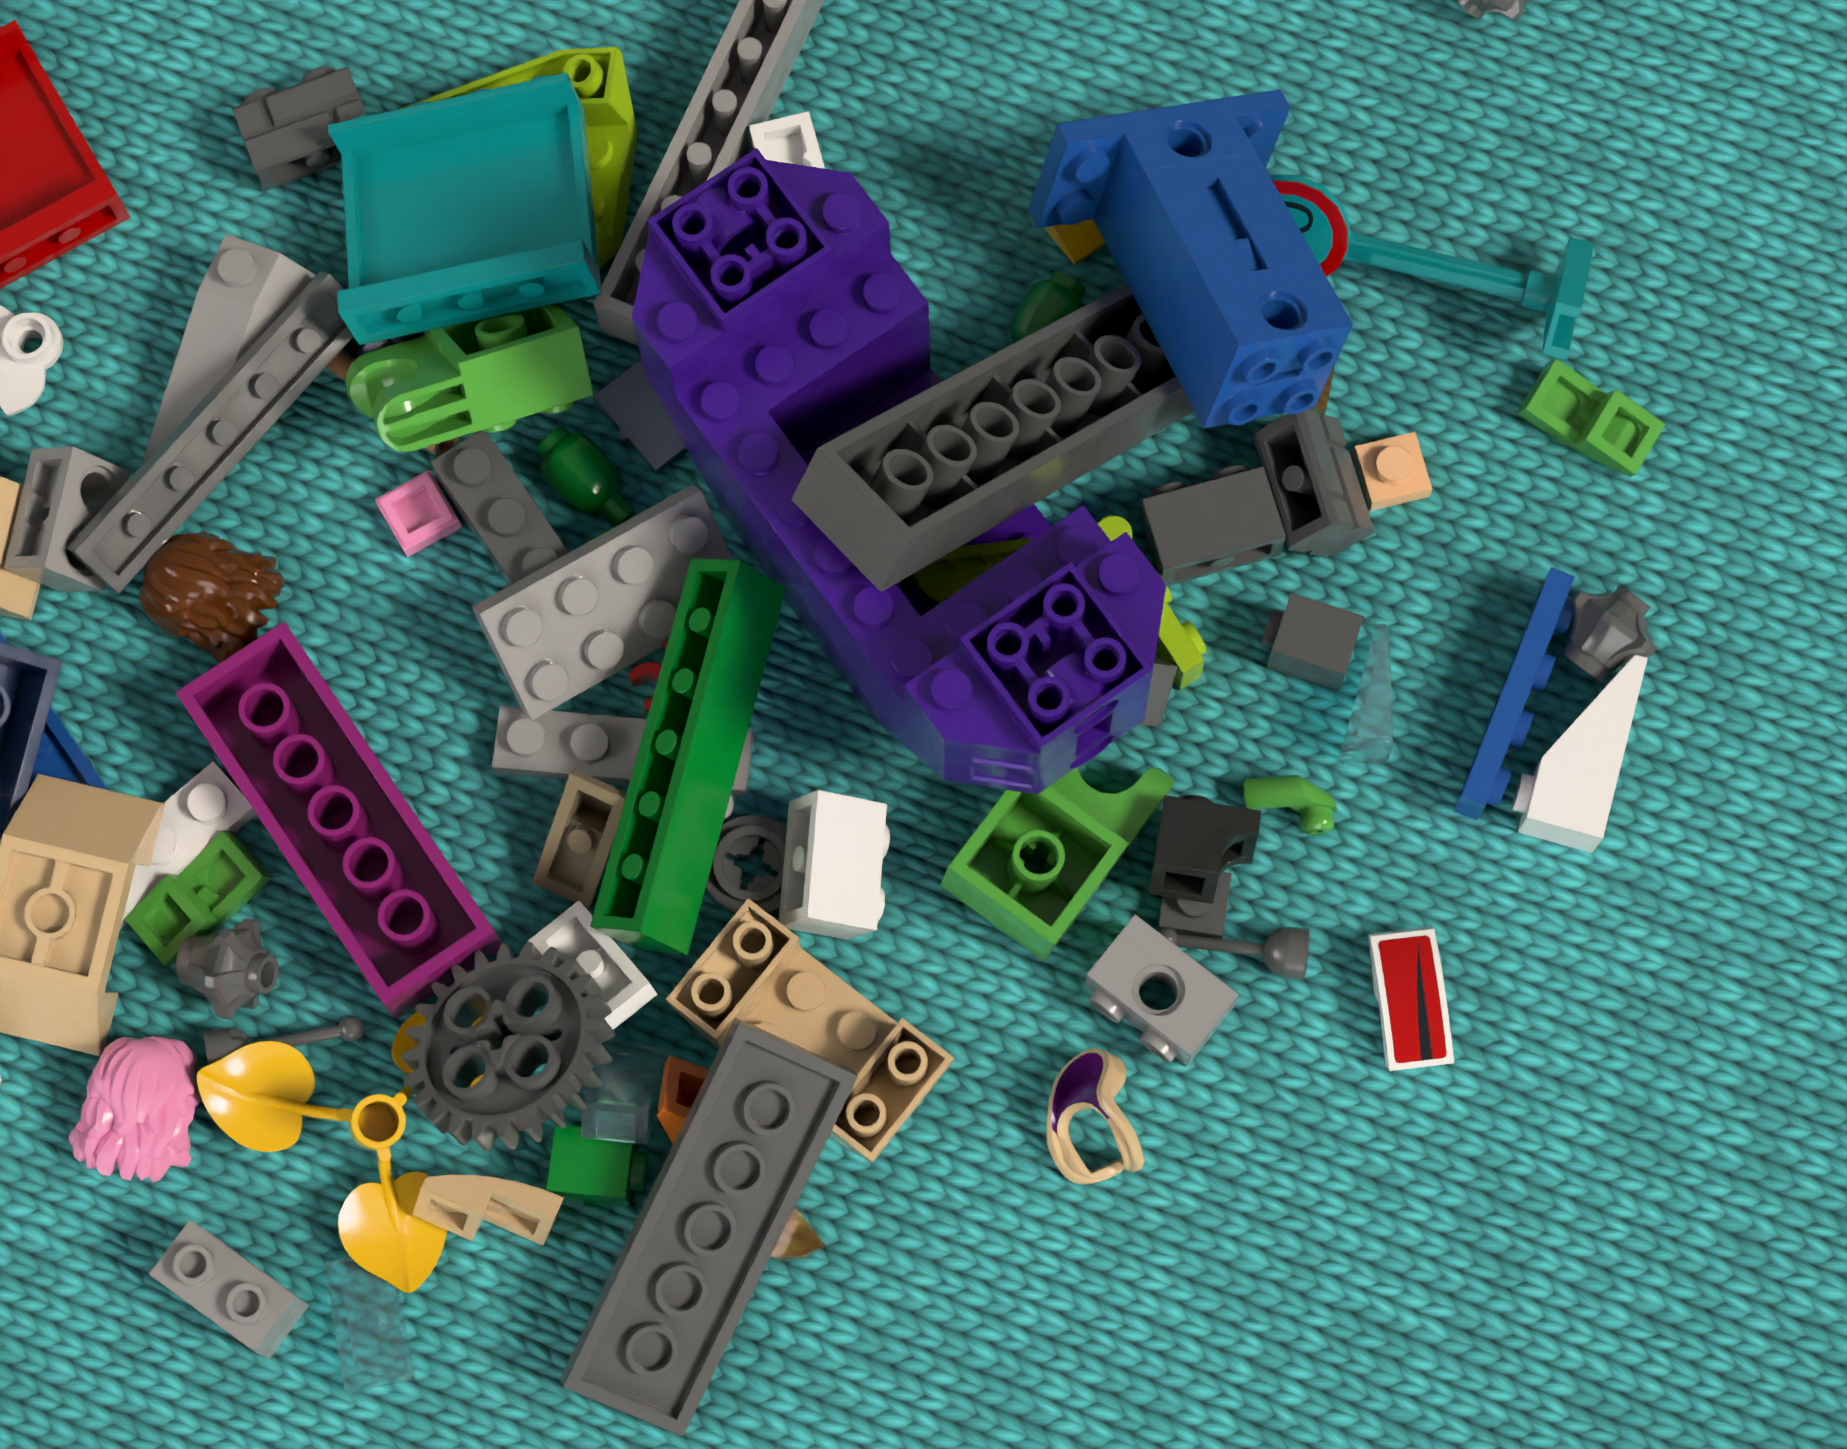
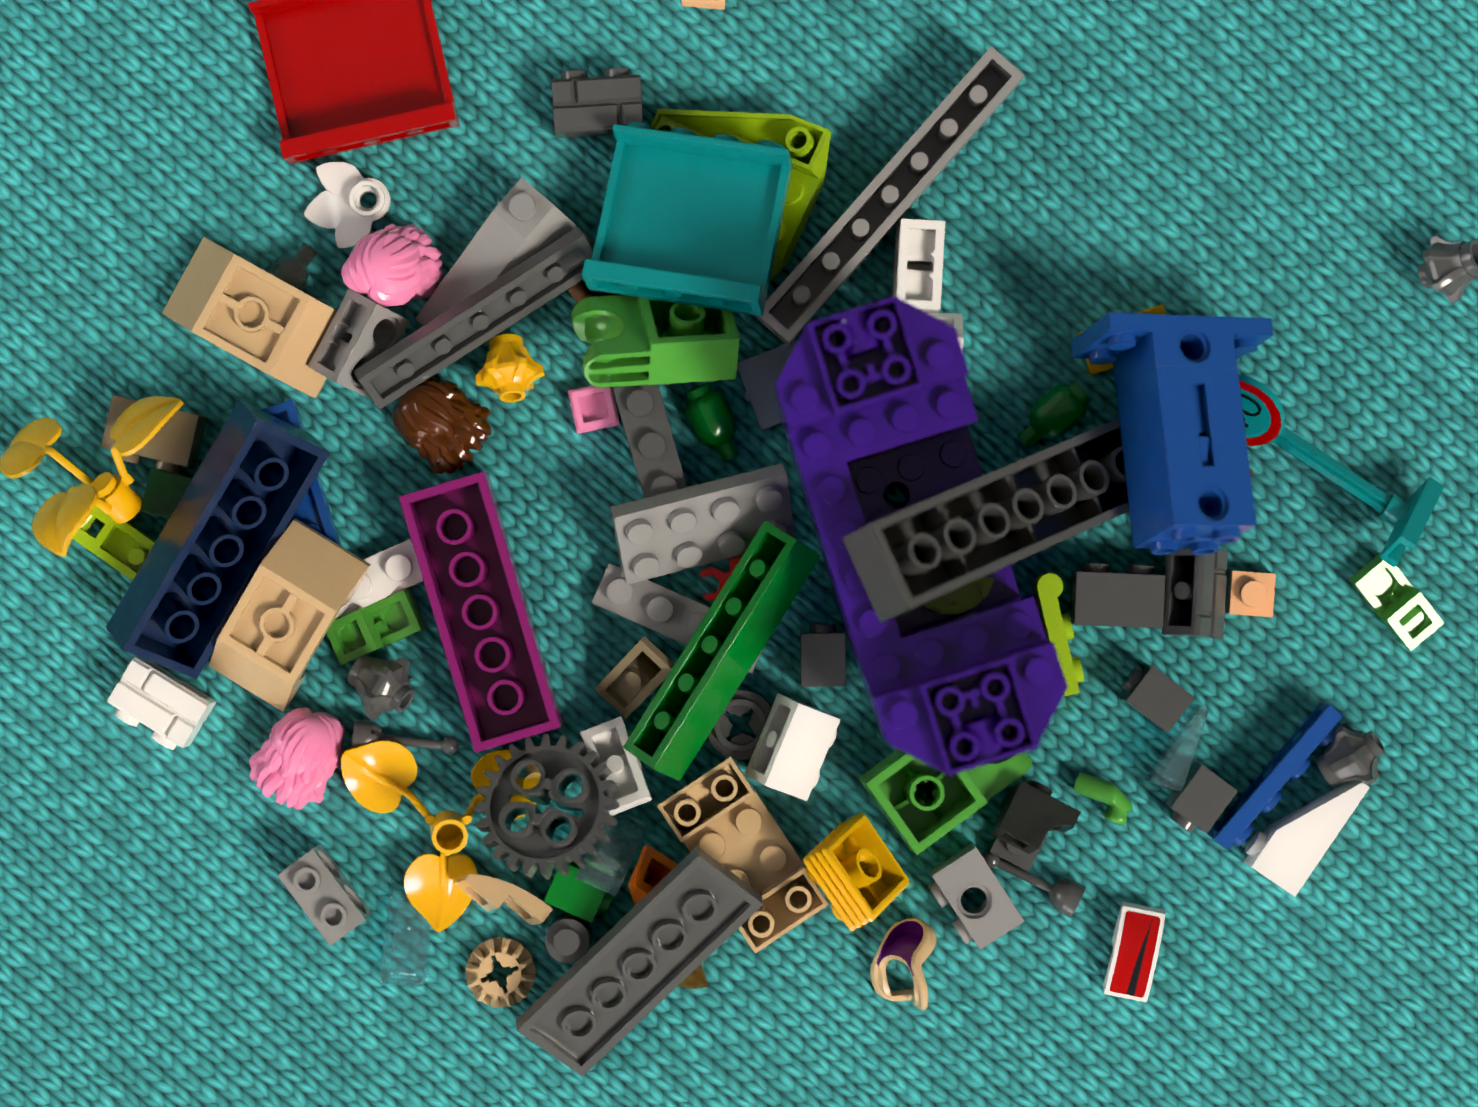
camera: 15 degrees right, 15 degrees up
none -> bright pink hair [341,224,444,307]
none -> tan gear [465,937,536,1008]
none -> yellow rock [475,334,545,403]
none -> dark grey brick [545,912,592,963]
none -> dark grey brick [800,624,846,687]
none -> yellow brick [803,812,909,931]
none -> dark grey brick [1164,762,1238,834]

